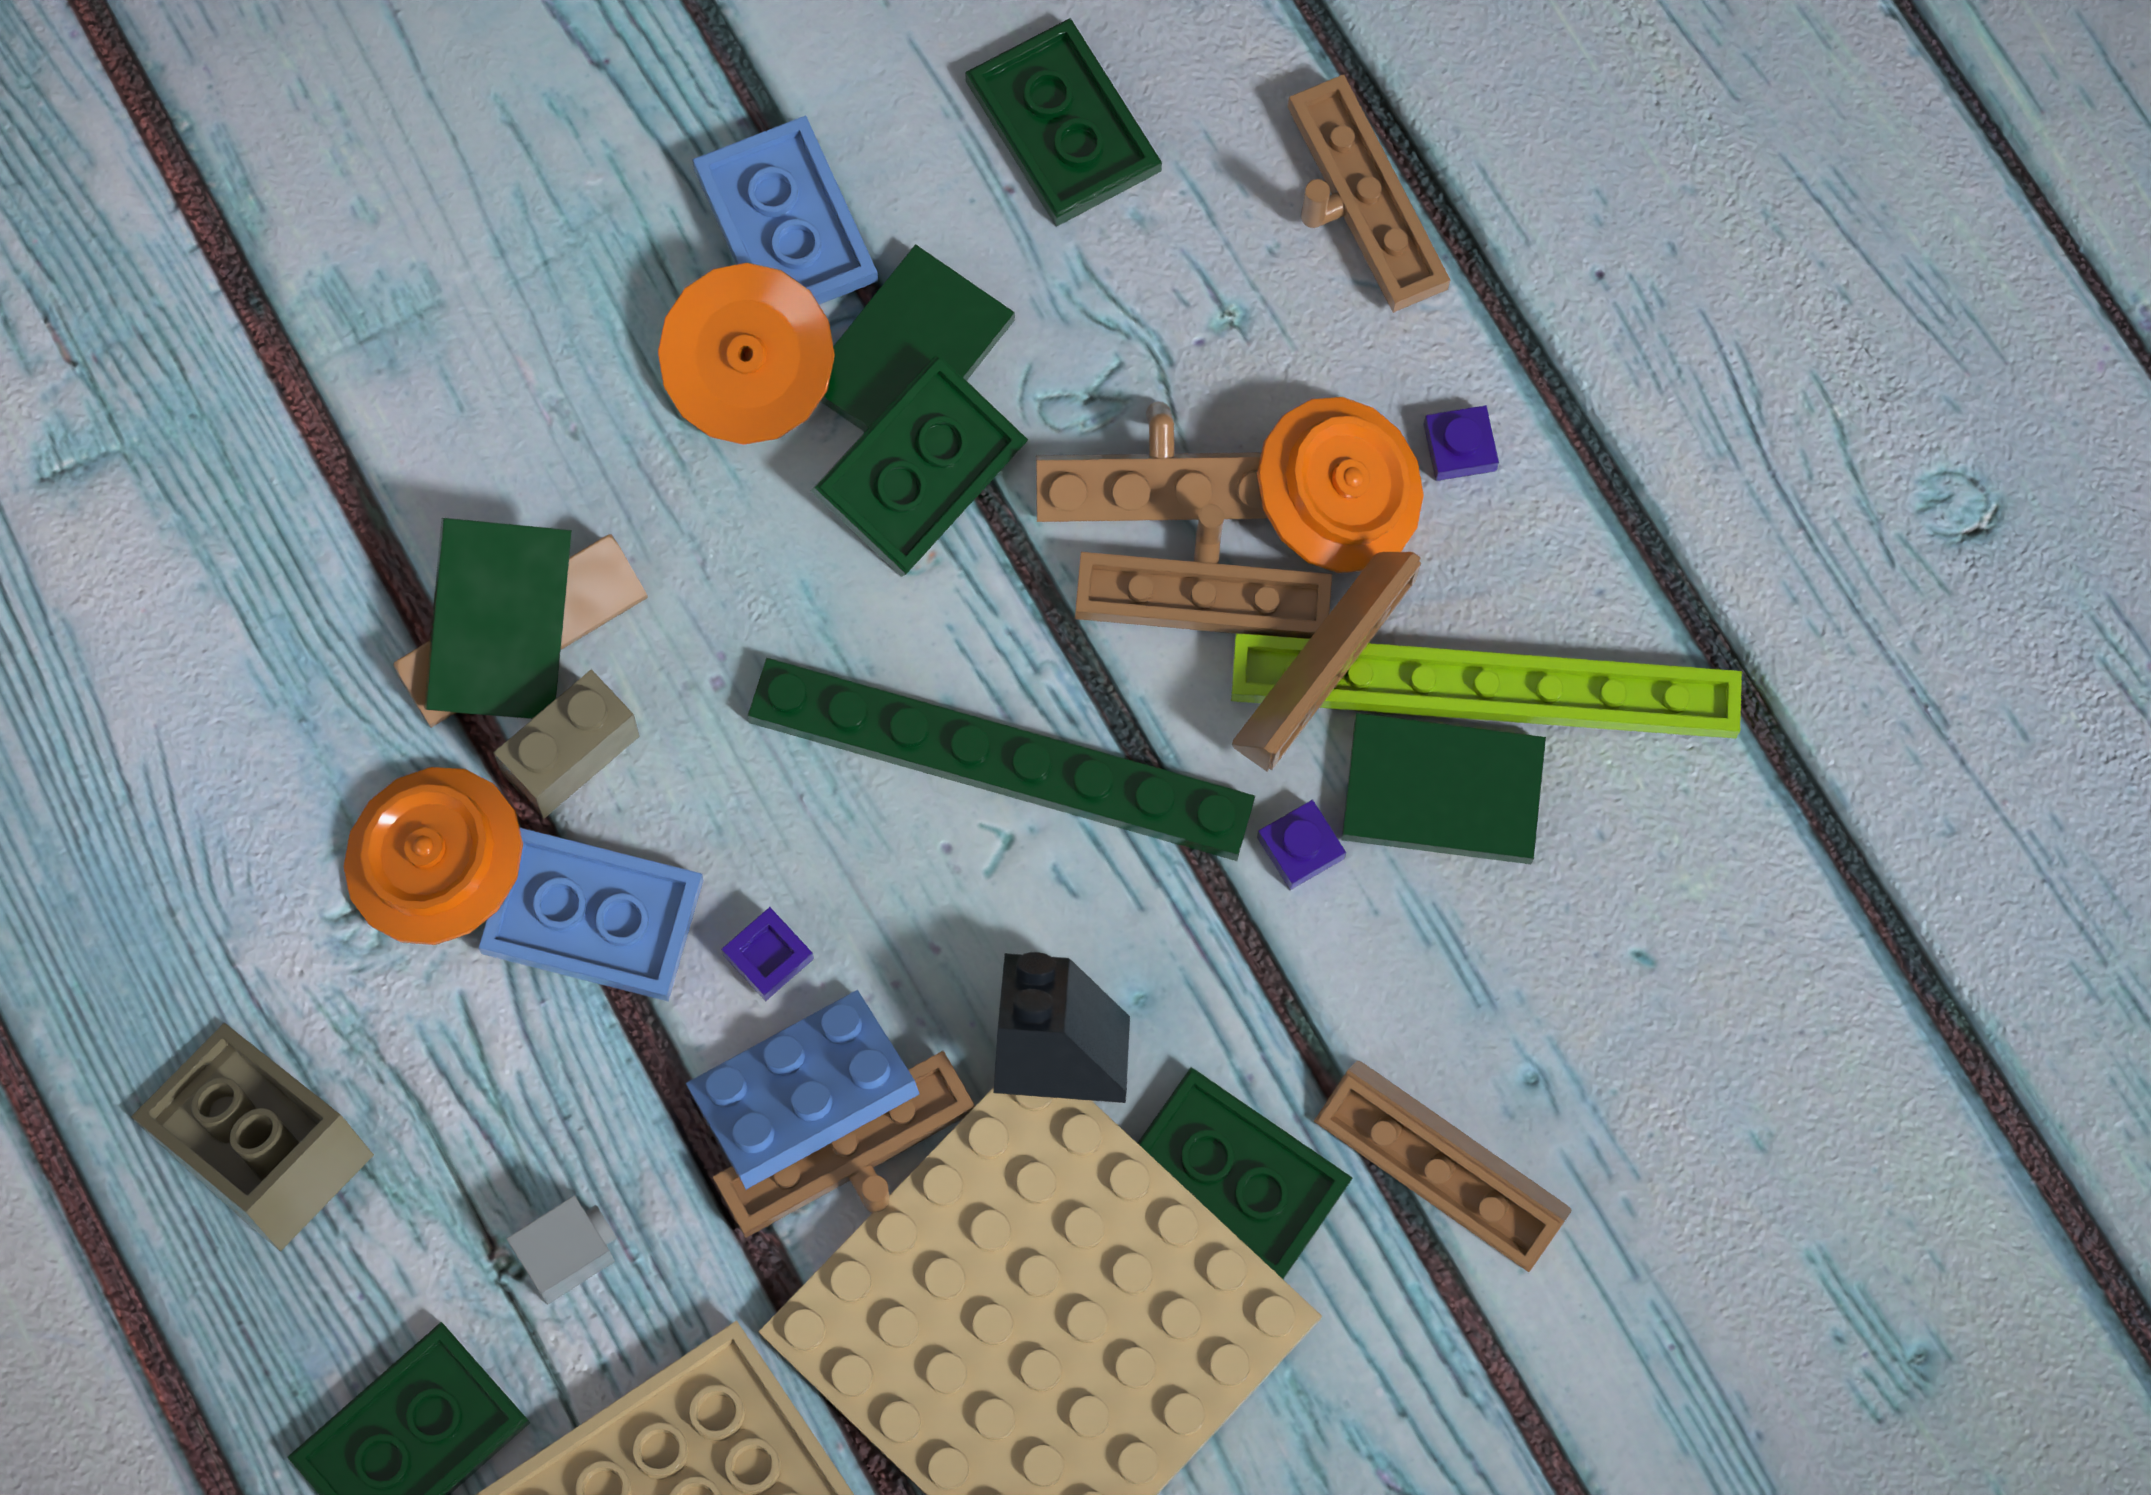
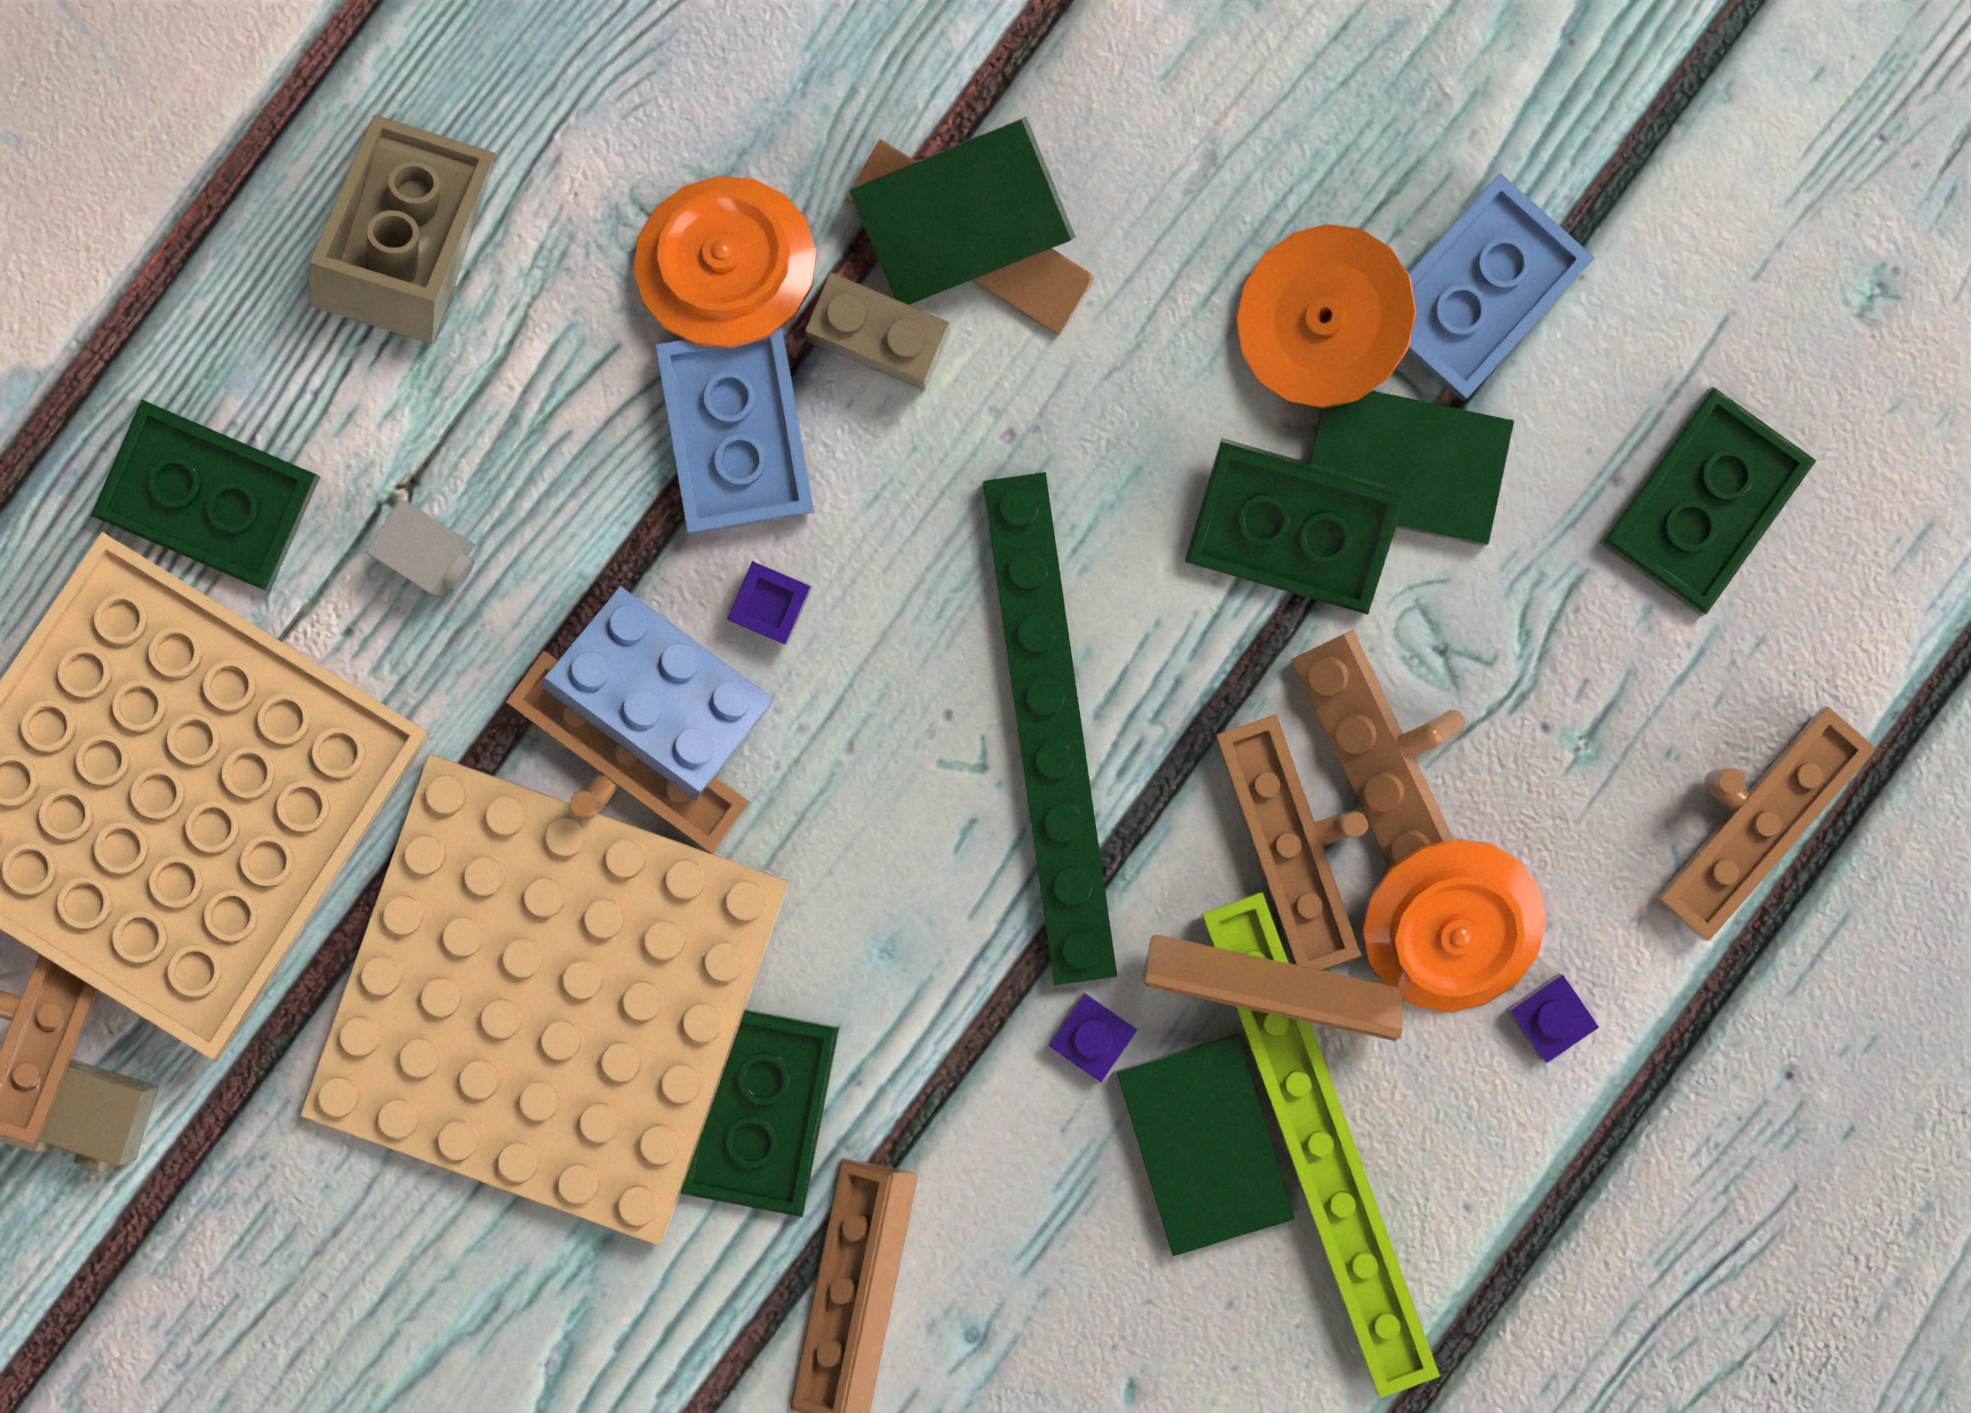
camera: 70 degrees right, 15 degrees up
black slope [993,952,1130,1103] -> none

